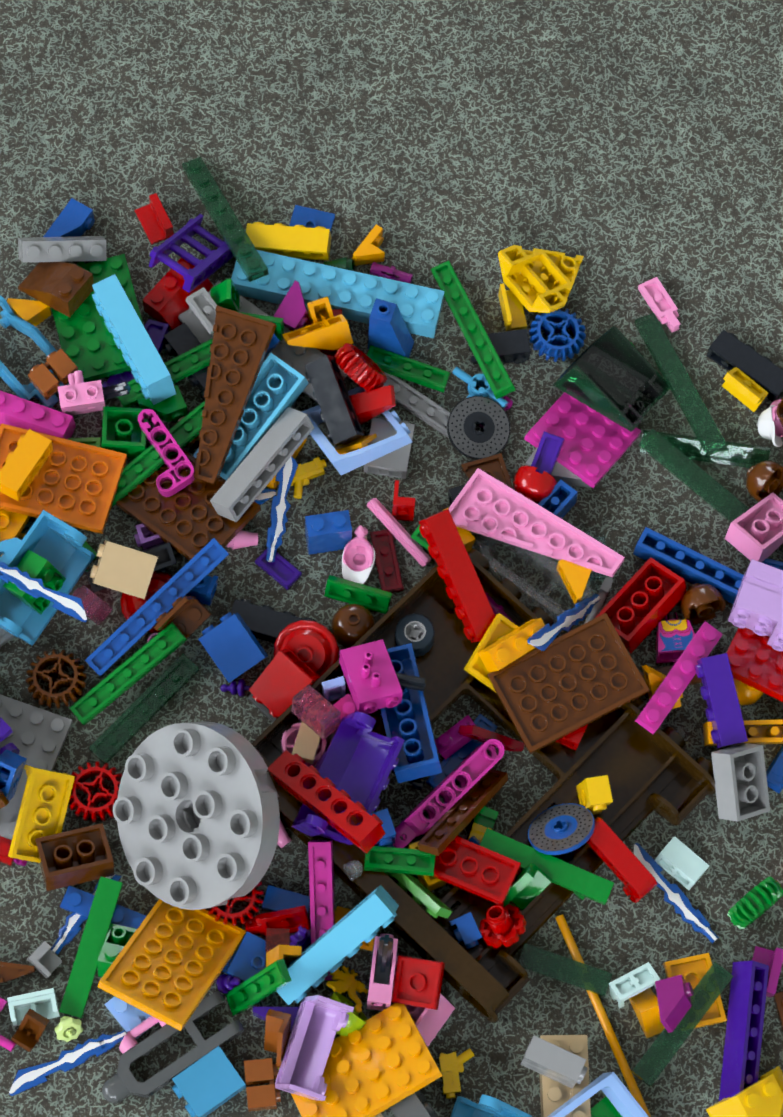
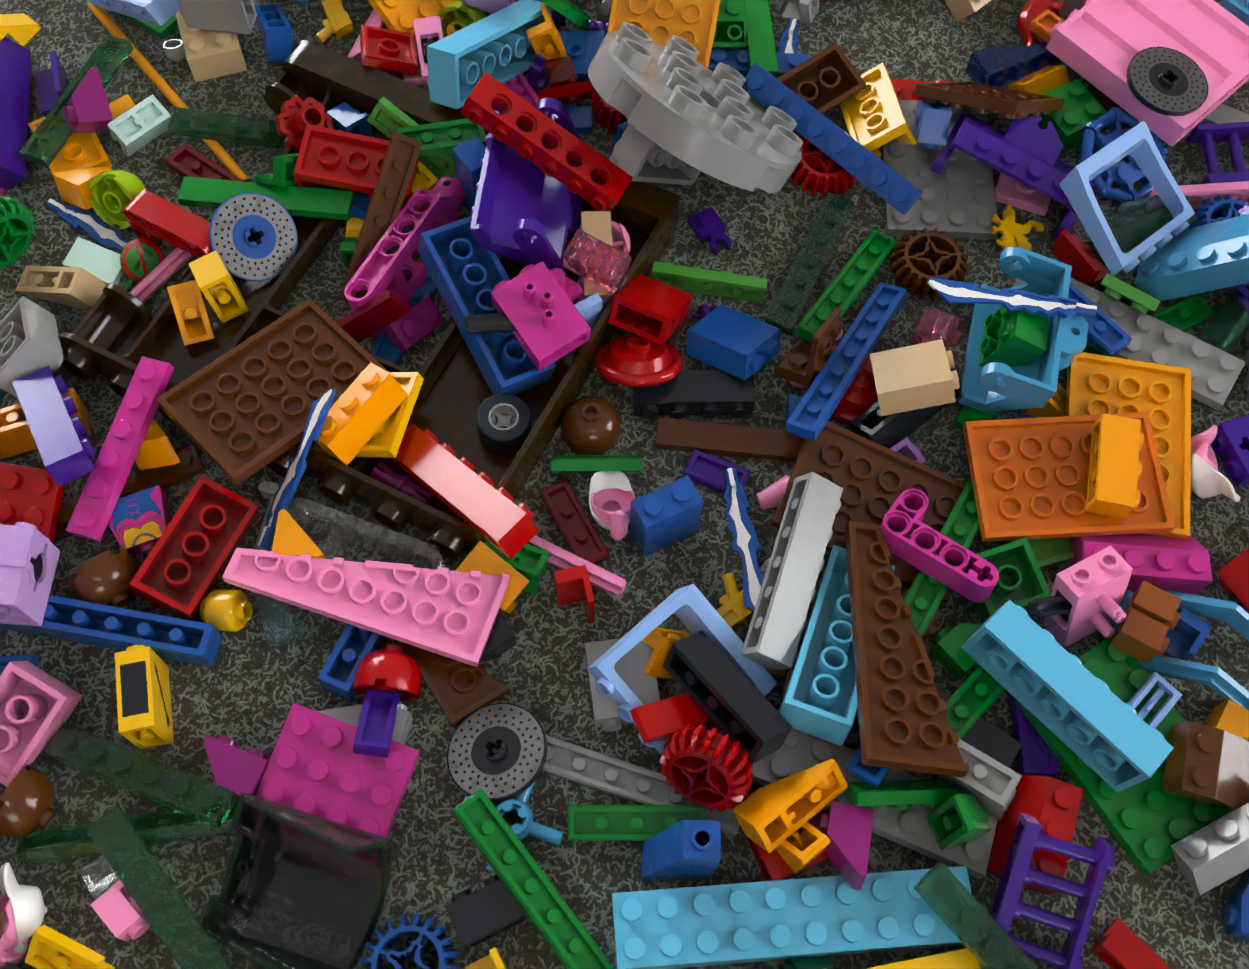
camera: 165 degrees right, 5 degrees down
none -> tan slope [15,265,107,310]
none -> dark purple panel [36,51,70,117]
none -> light orange slope [53,166,112,210]
none -> clear plate [78,850,129,901]
none -> lime cylinder [88,169,147,229]
none -> bright pink brick [90,879,151,942]
none -> yellow brick [114,645,174,749]
none -> piece [120,239,163,291]
none -> bright pink axle [129,248,193,304]
none -> light grey hinge [162,39,186,62]
none -> dark red plate [165,143,242,181]
none -> light orange slope [167,280,214,346]
none -> yellow head [200,589,253,632]
none -> magenta slope [203,735,269,804]
none -> blue slope [254,4,294,64]
none -> bright green plate [652,262,768,303]
none -> reddish brown tile [655,417,805,462]
none -> blue plate [742,63,923,215]
none -> light blue tile [1127,672,1182,729]
none -> blue panel [1164,608,1212,661]

